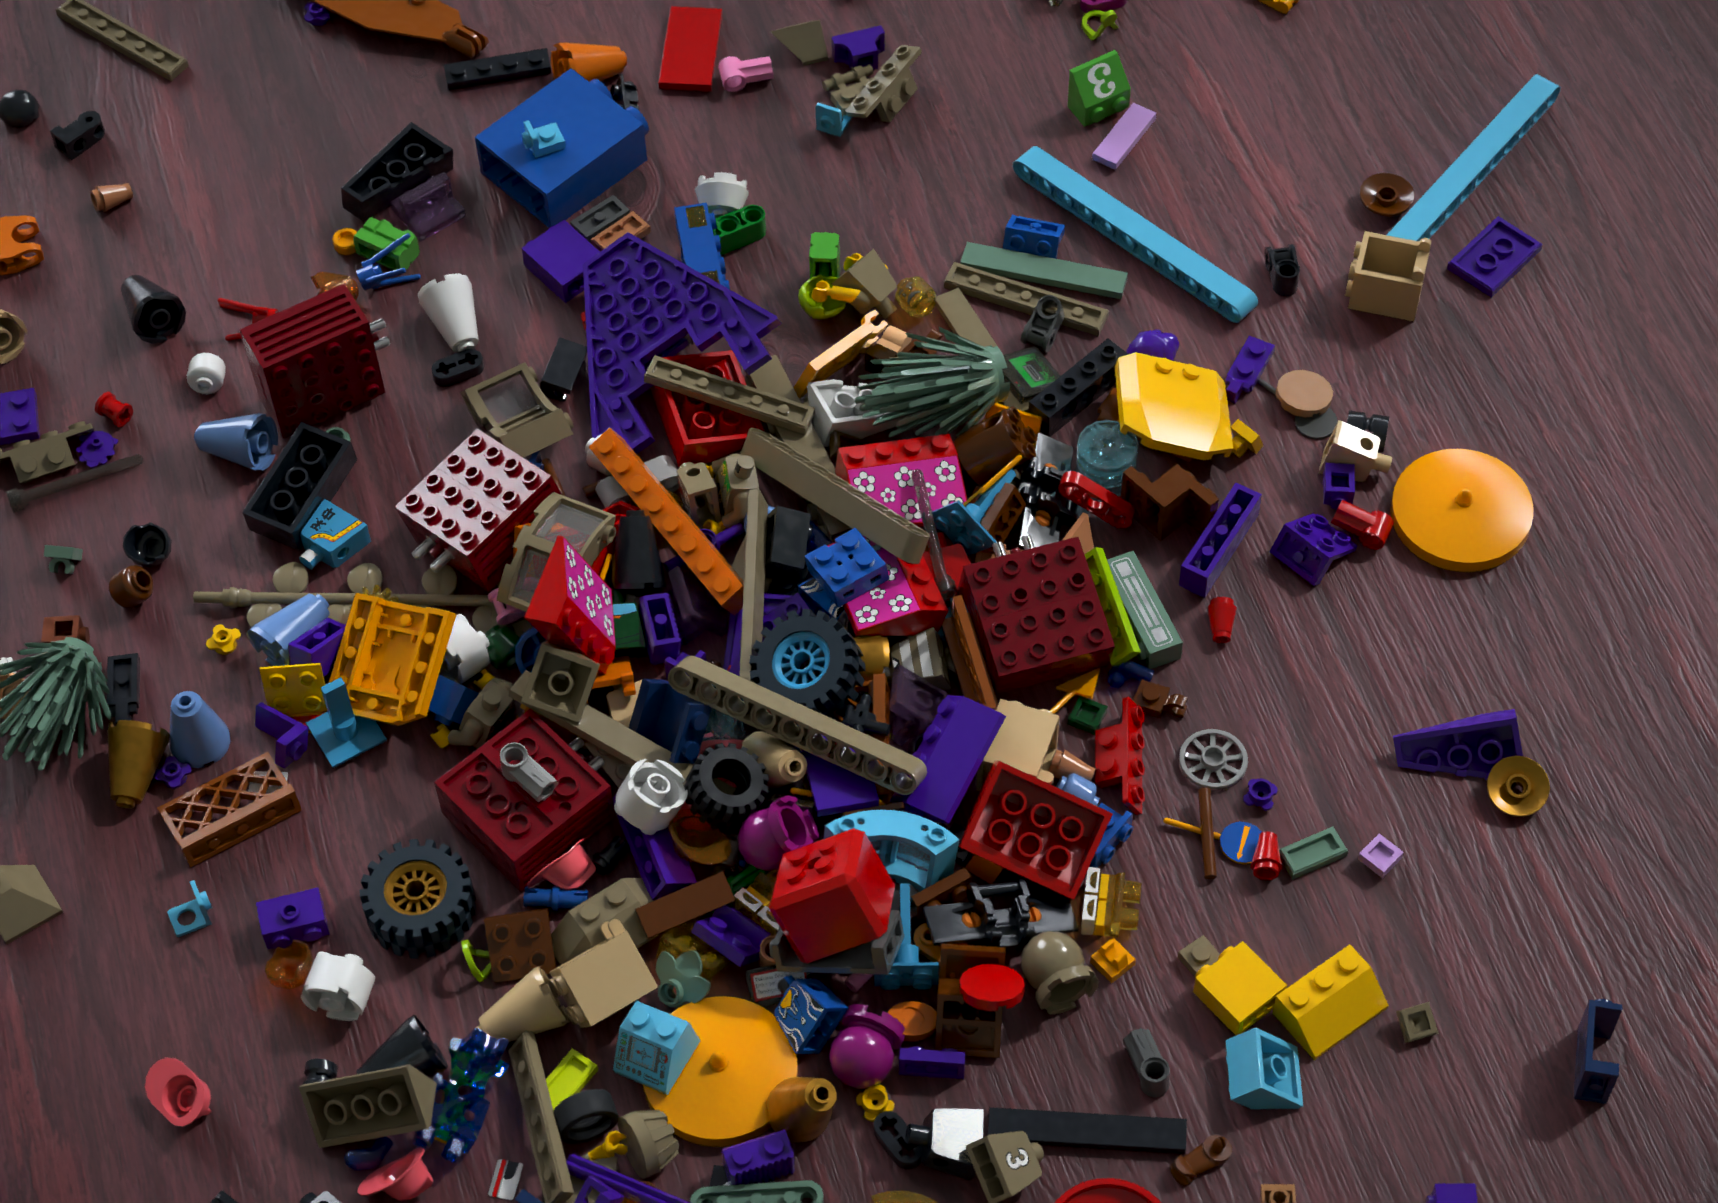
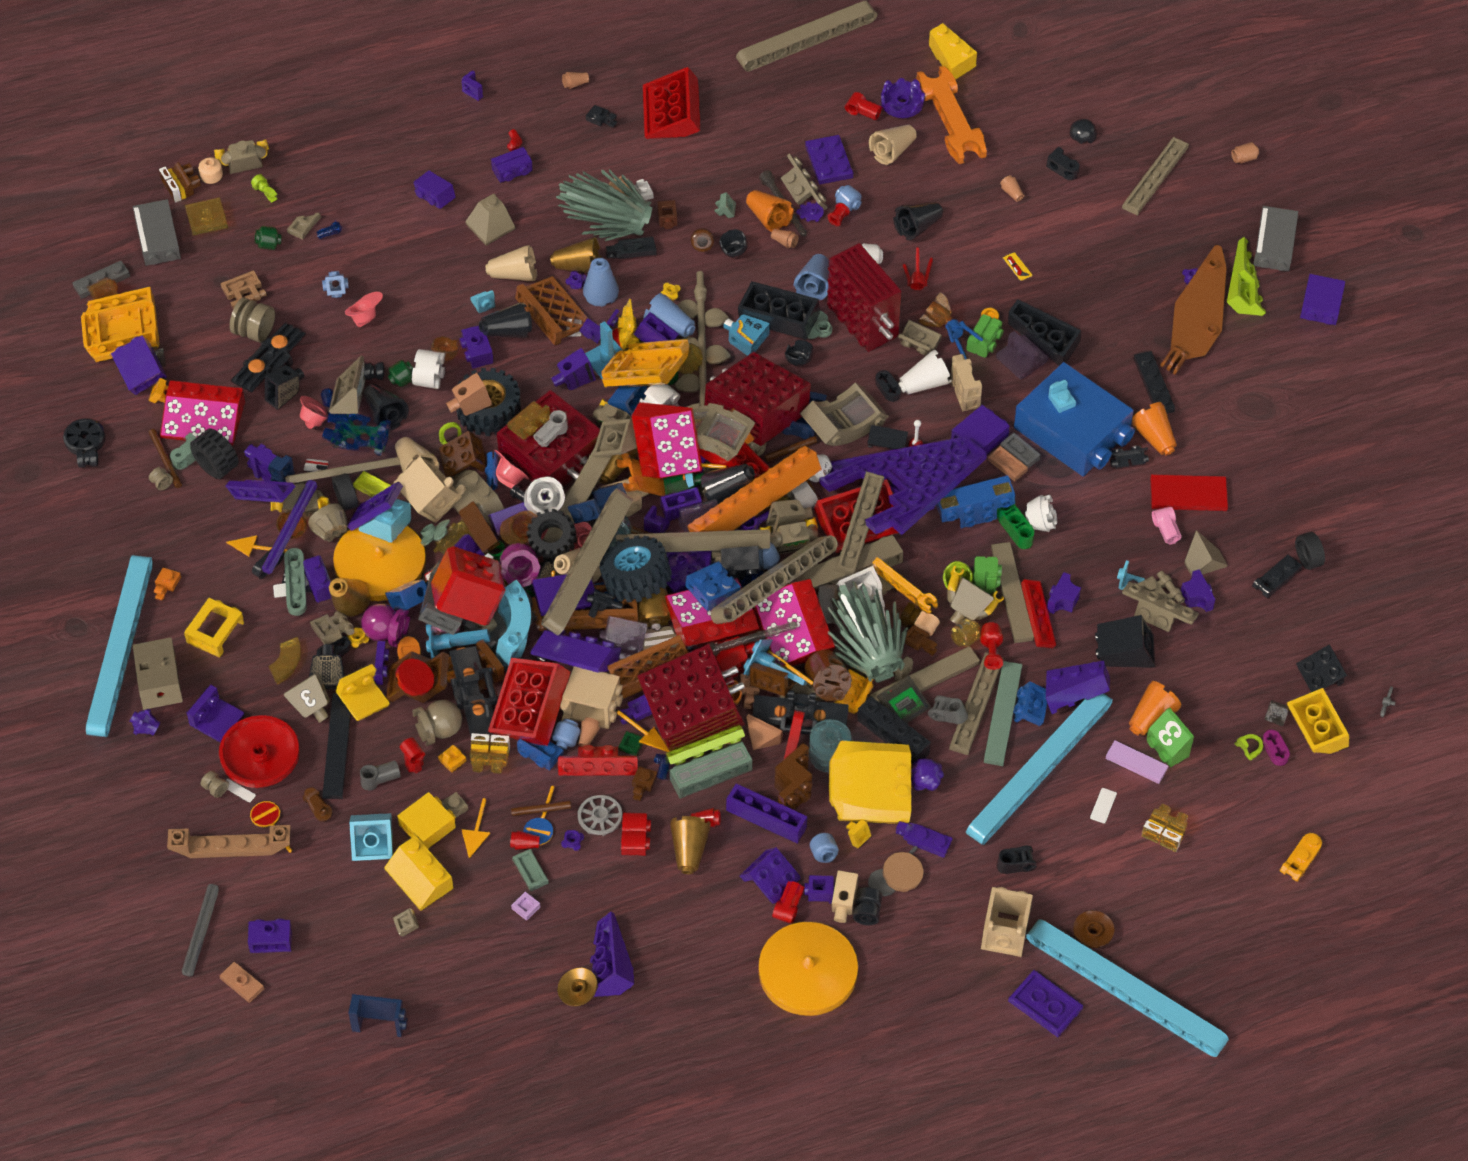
camera: 85 degrees right, 0 degrees up
none -> dark tan plate [310,611,354,644]
none -> medium blue brick [322,271,349,298]
none -> yellow bracket [336,664,389,721]
none -> dark purple tile [347,482,403,531]
none -> dark green head [388,360,413,387]
none -> red piece [400,737,425,773]
none -> nougat torso [446,373,492,416]
none -> light orange piece [461,798,491,859]
none -> black cone [479,302,532,339]
none -> tan cone [486,245,537,281]
none -> clear yellow bracket [507,401,550,440]
none -> dark purple torso [551,348,596,390]
none -> dark purple plate [618,695,652,724]
none -> red brick [621,813,651,856]
none -> pearl gold cone [670,816,711,874]
none -> orange cone [746,190,794,232]
none -> nougat cone [771,229,799,249]
none -> black hair [785,340,813,366]
none -> medium blue head [810,833,839,863]
none -> medium blue head [835,185,862,211]
none -> dark tan bracket [898,320,942,356]
none -> white hinge [908,420,923,447]
none -> tan hips [951,354,982,412]
none -> red piece [980,622,1003,670]
none -> dark tan tile [991,542,1034,643]
none -> yellow sticker [1003,252,1032,281]
none -> red tile [1021,579,1056,649]
none -> dark purple wedge [1046,661,1110,714]
none -> dark purple brick [1047,572,1081,614]
none -> white sticker [1090,788,1117,823]
none -> black slope [1095,615,1155,668]
none -> orange cone [1129,681,1181,736]
none -> clear yellow hips [1142,804,1188,852]

